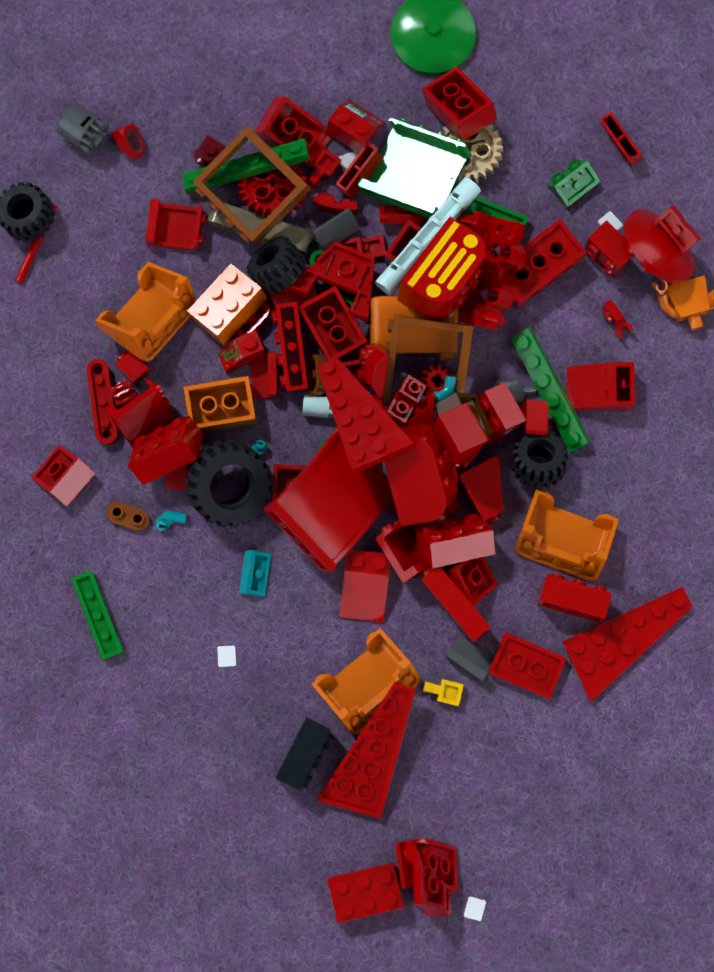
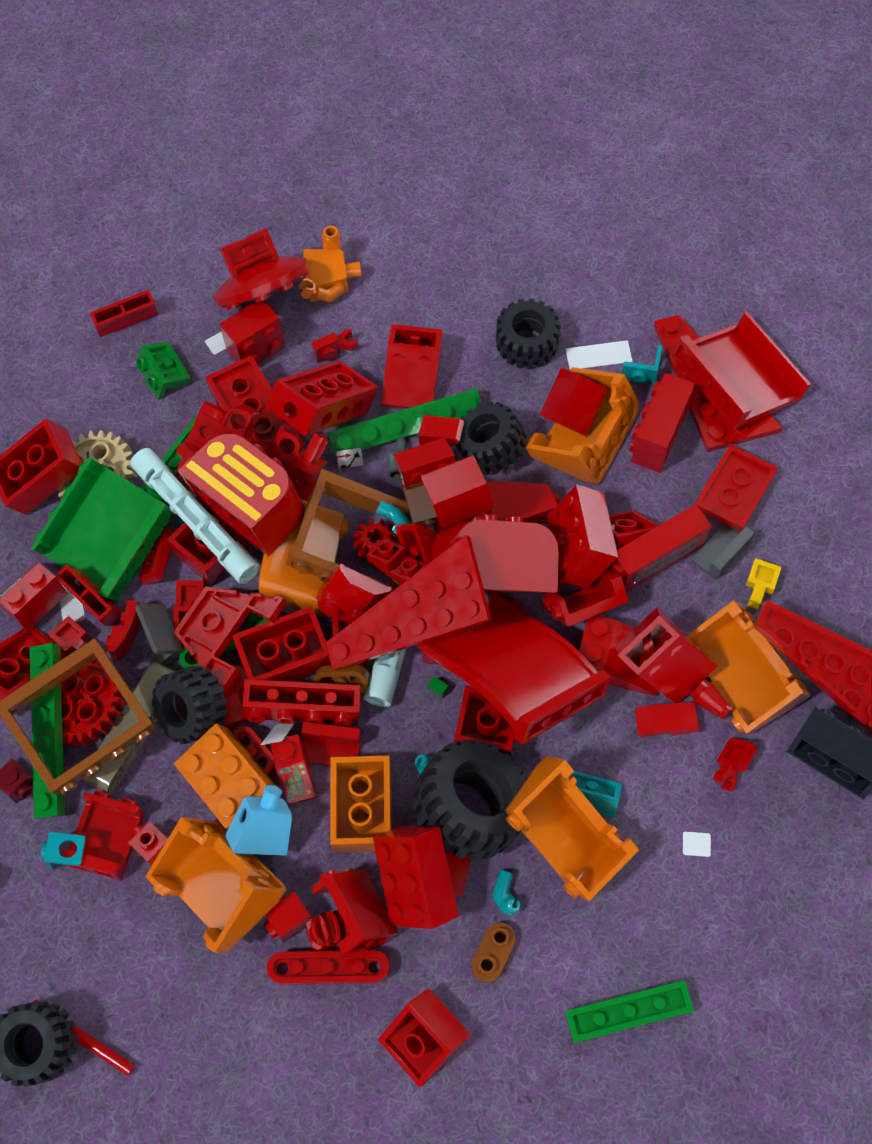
camera: 80 degrees left, 15 degrees down
none -> teal bracket [40,832,86,870]
none -> red brick [128,822,168,866]
none -> medium azure torso [225,785,292,855]
none -> white sticker [261,721,296,745]
none -> red brick [267,360,378,436]
none -> white sticker [336,448,363,469]
none -> black tyre [496,298,561,369]
none -> orange windscreen [506,756,639,901]
none -> red slope [540,368,609,437]
none -> white sticker [565,340,633,370]
none -> red slope [616,607,718,703]
none -> teal bracket [622,345,662,384]
none -> red slope [635,703,700,738]
none -> red panel [670,312,811,430]
none -> red cone [689,679,733,720]
none -> red plate [713,738,757,792]

